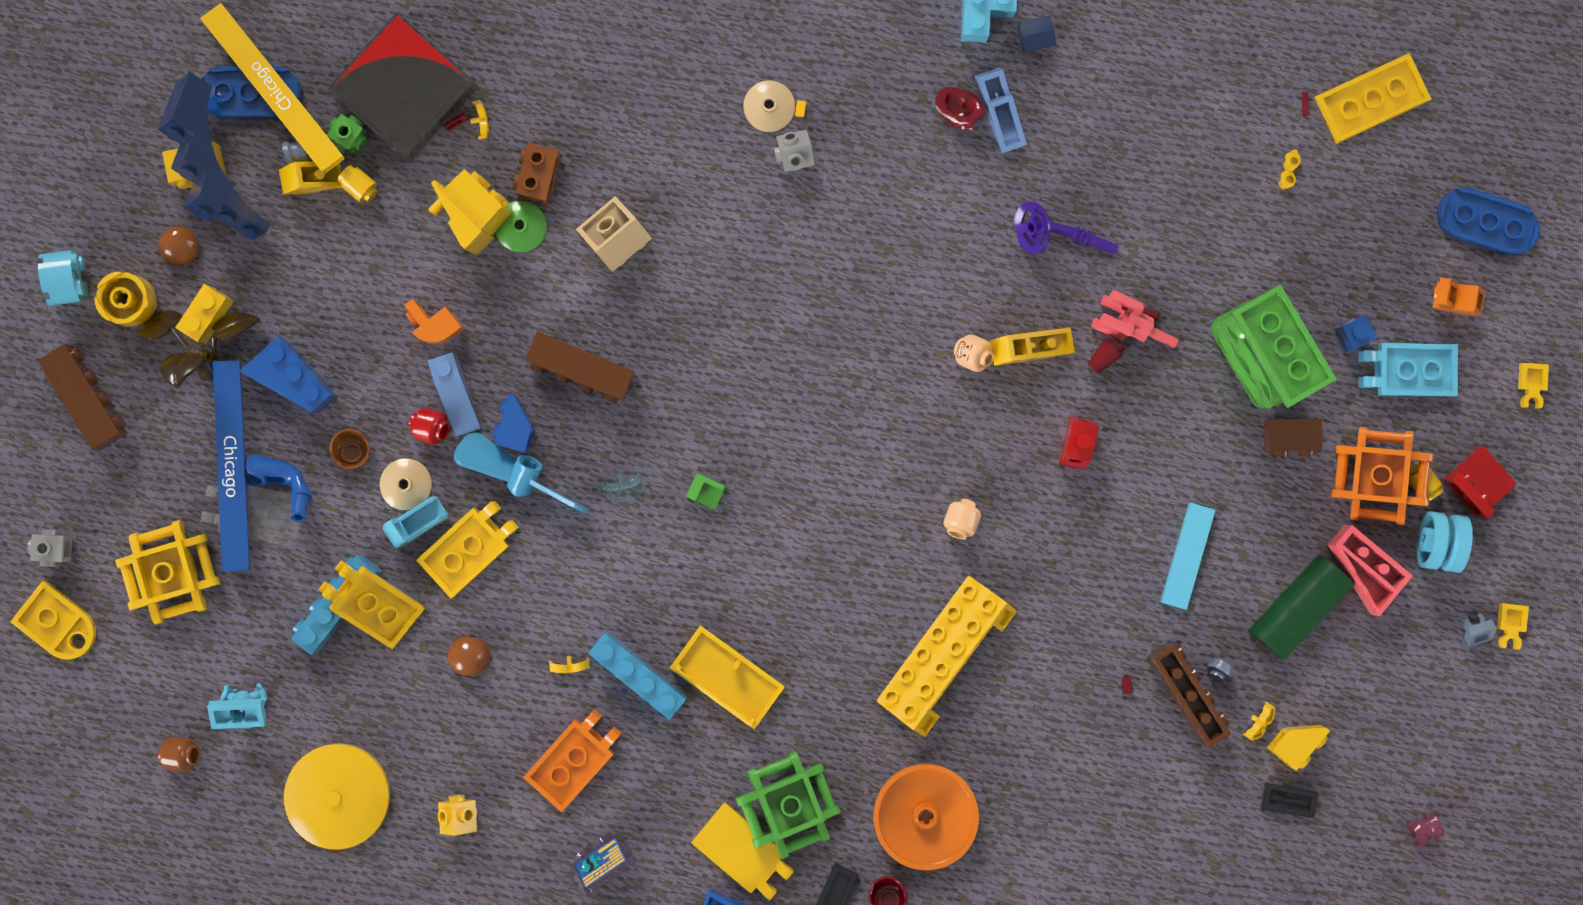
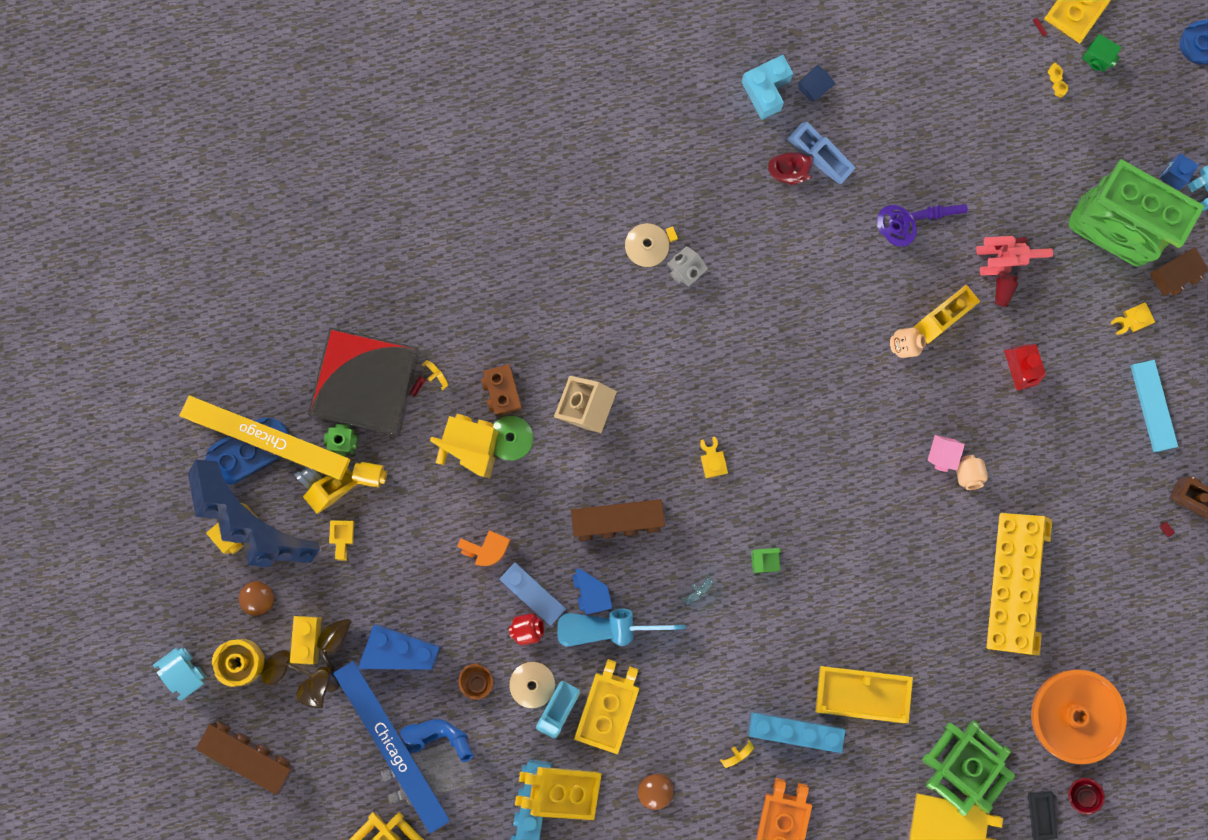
camera: 25 degrees left, 5 degrees down
none -> yellow plate [329,521,354,561]
none -> yellow plate [700,437,728,479]
none -> bright pink brick [928,435,965,472]
none -> green brick [1081,34,1122,72]
none -> yellow plate [1111,302,1155,335]

